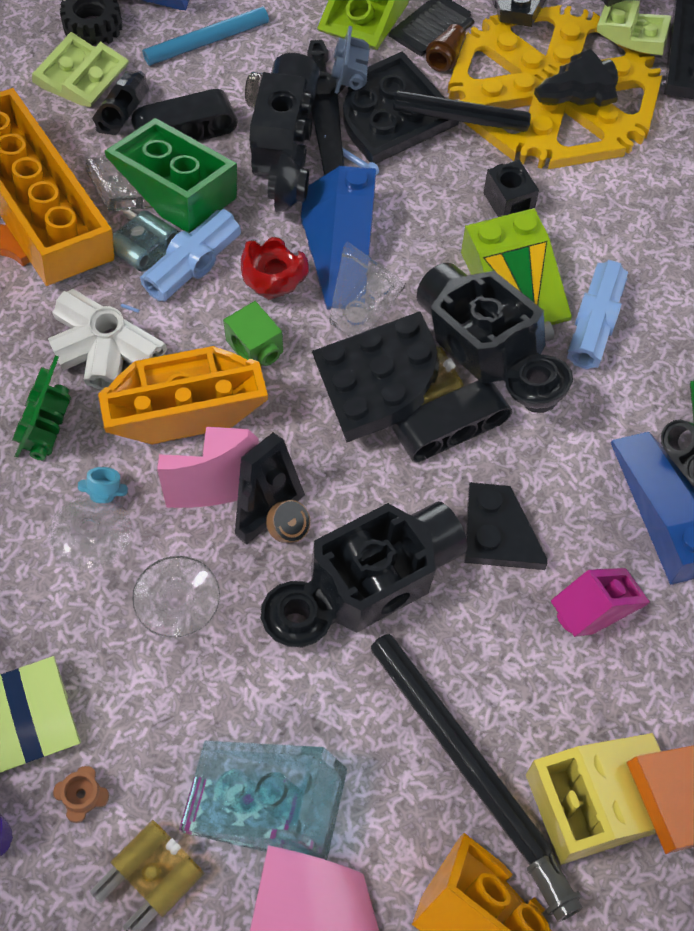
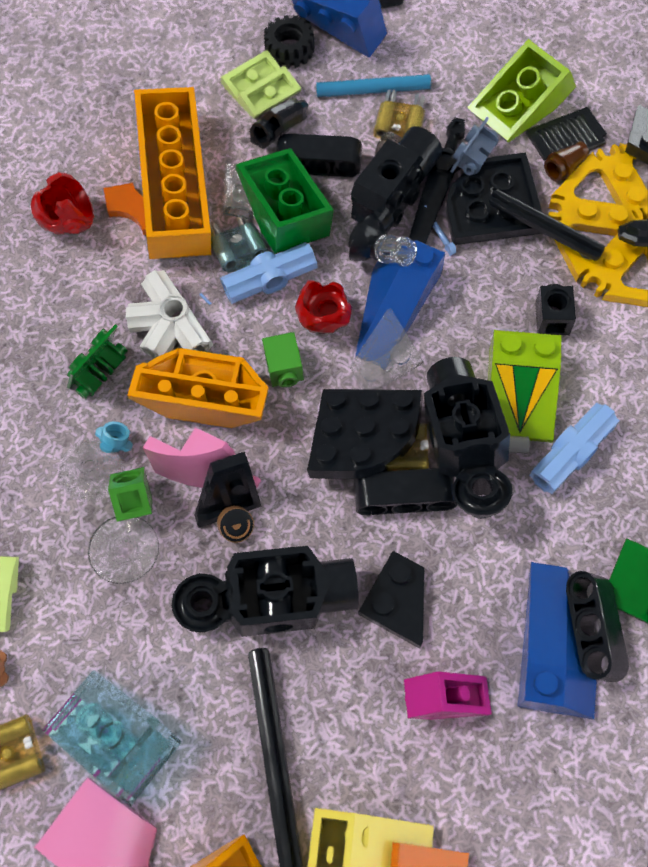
camera: 30 degrees right, 5 degrees up
none -> bright green brick [108,467,152,522]
none -> clear yellow piece [373,89,425,142]
none -> clear bush [374,234,417,267]

